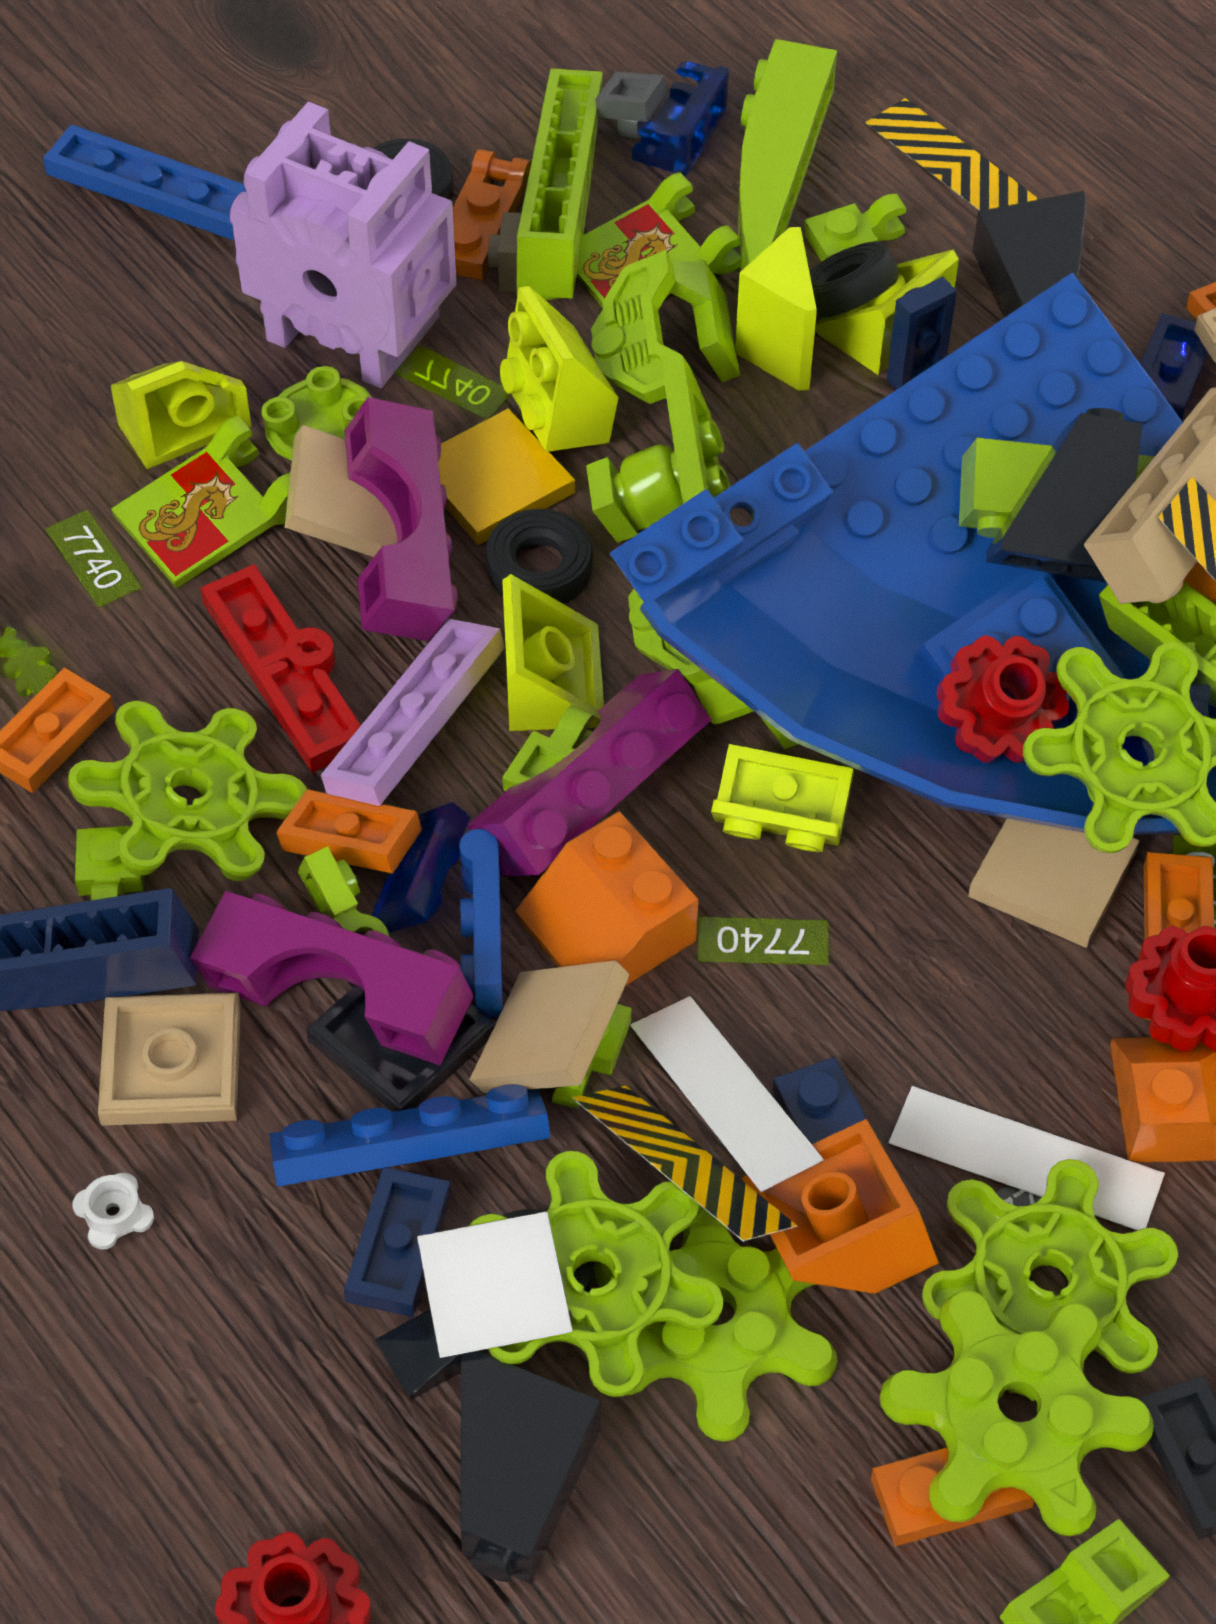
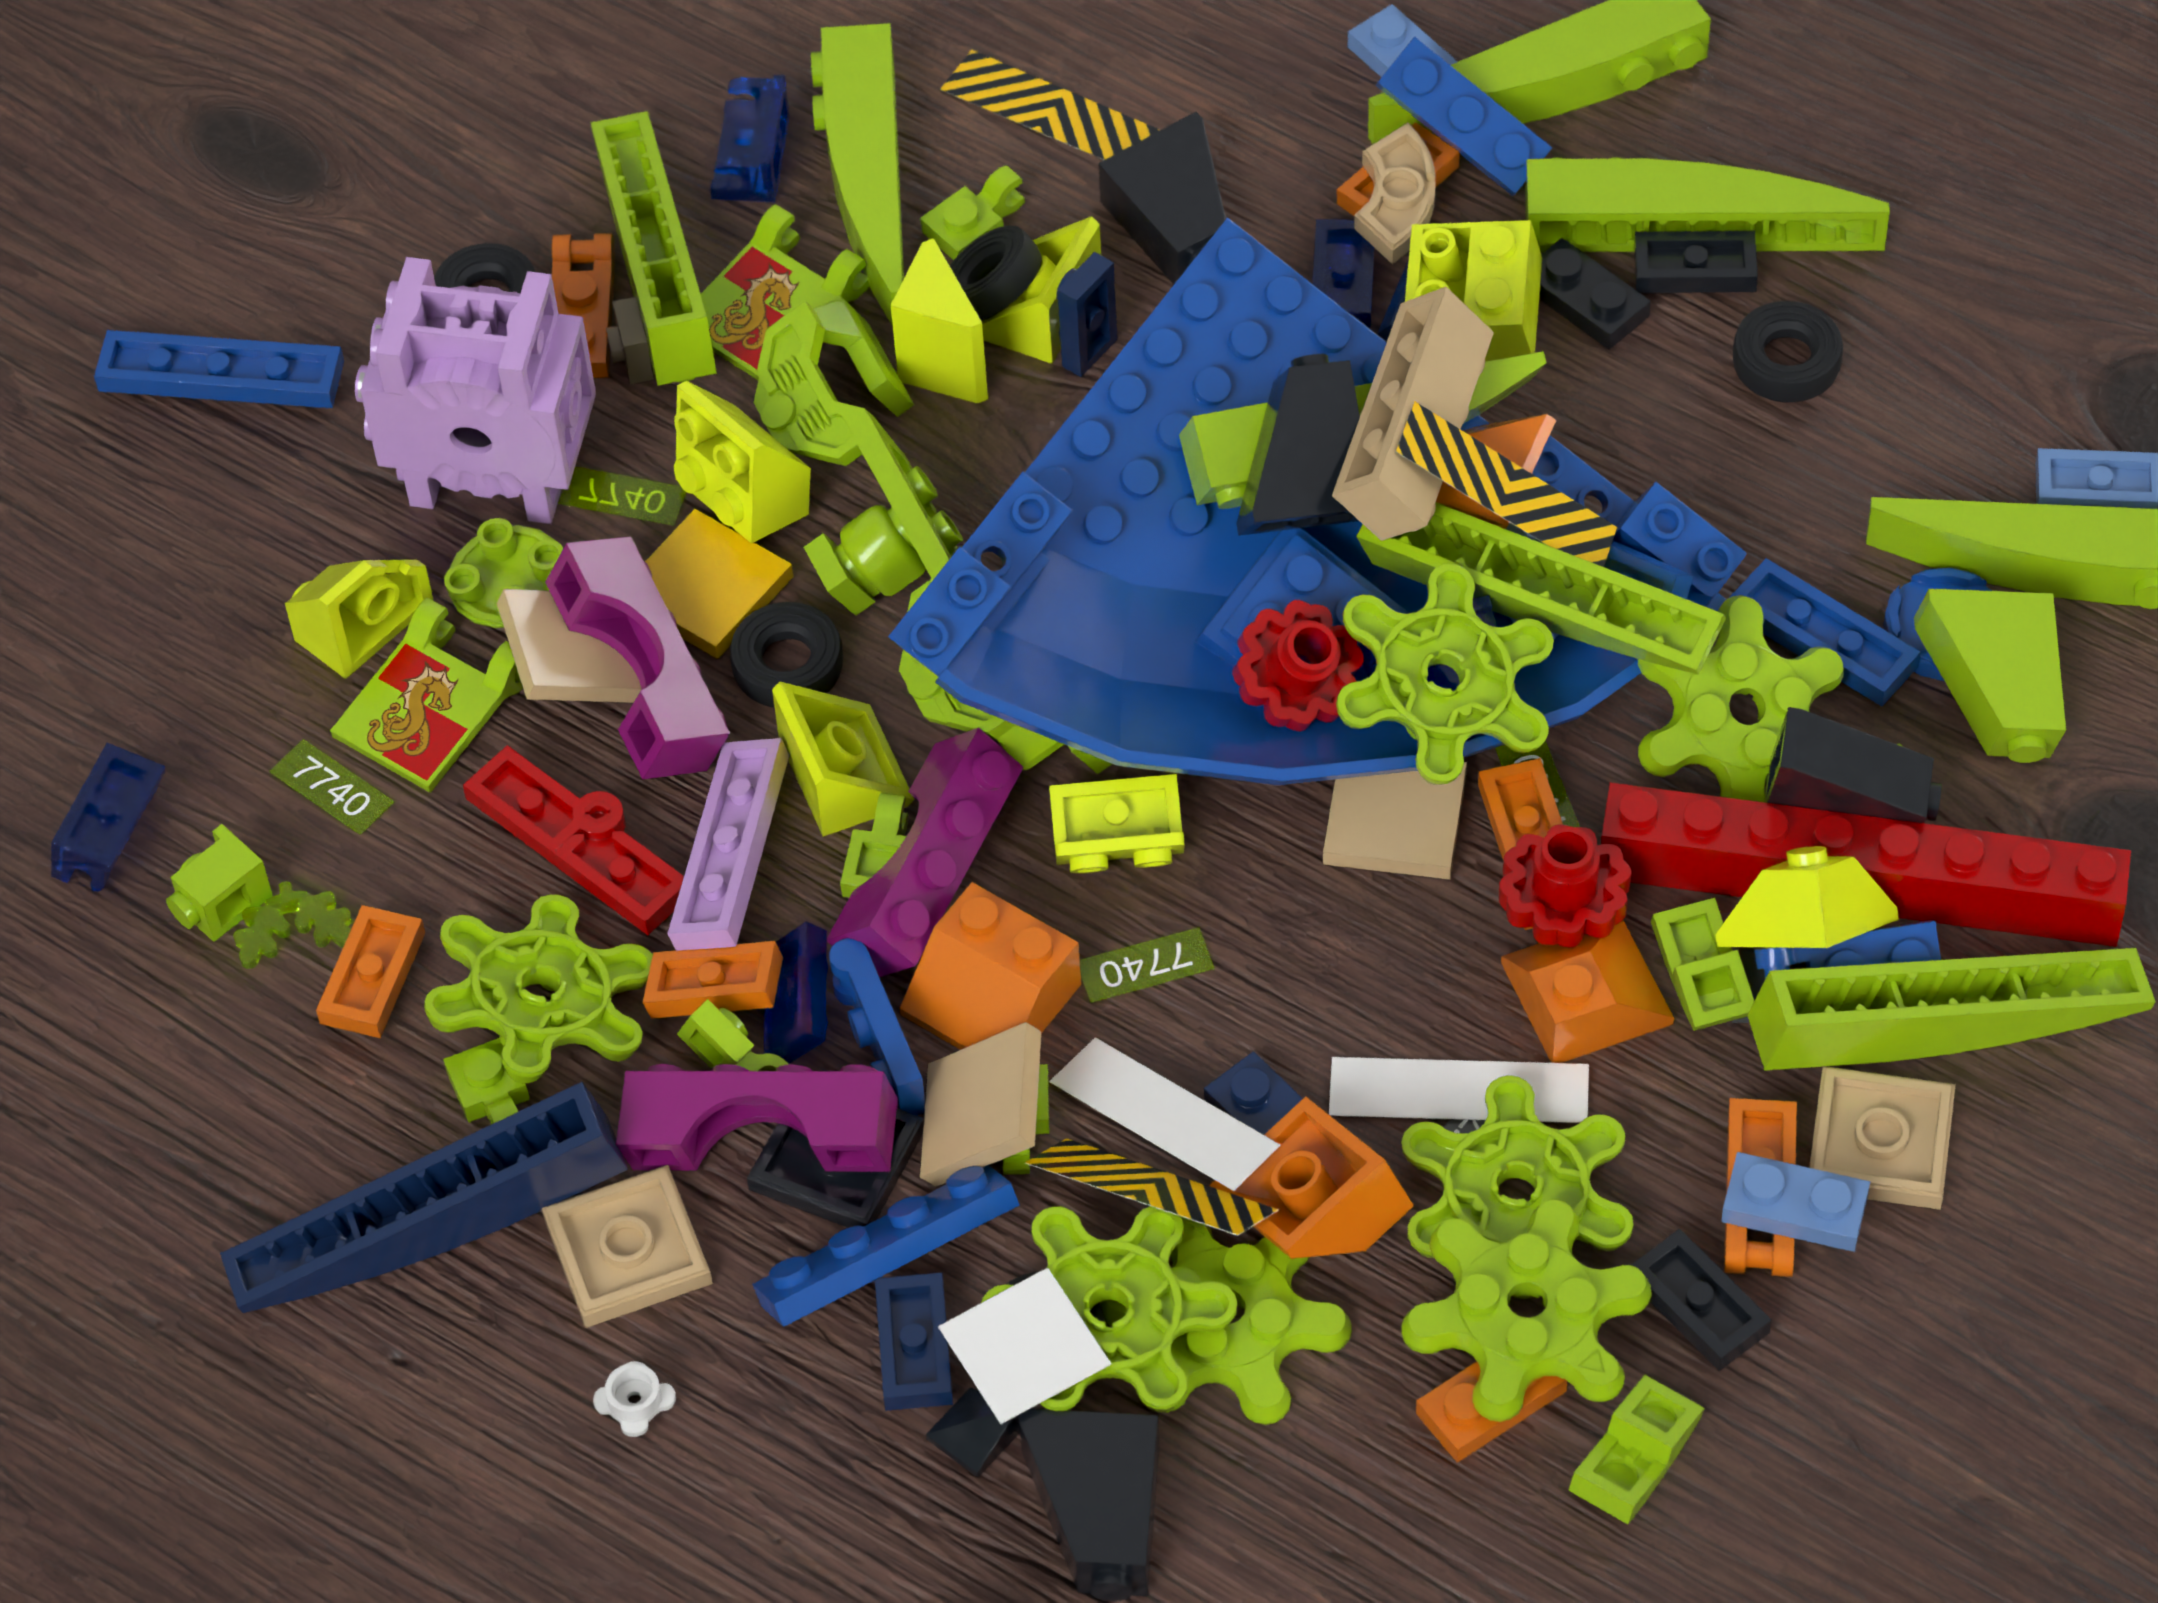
camera: 15 degrees left, 0 degrees up
dark grey tile [595,71,667,139] -> none

